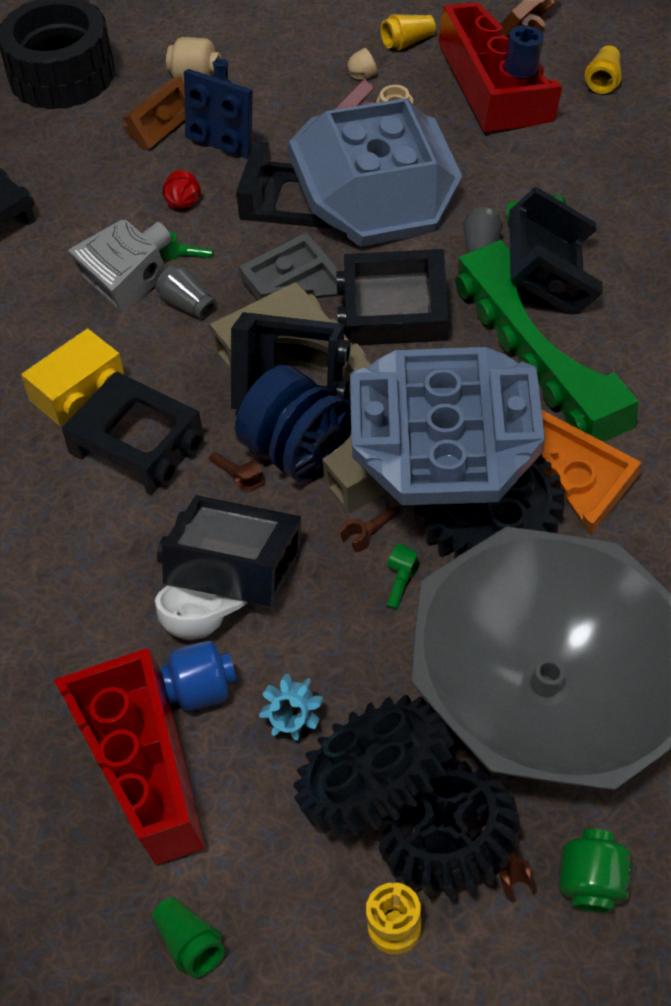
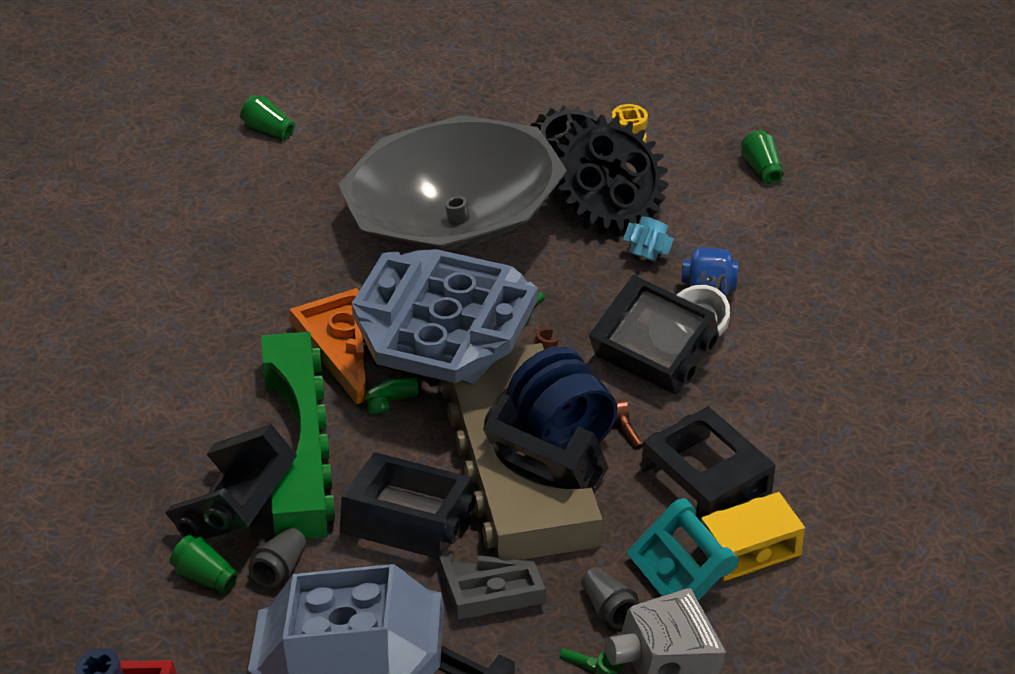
camera: 165 degrees left, 10 degrees down
red wedge [53,648,206,865] -> none
green head [558,829,632,913] -> none
none -> teal plate [626,498,739,601]

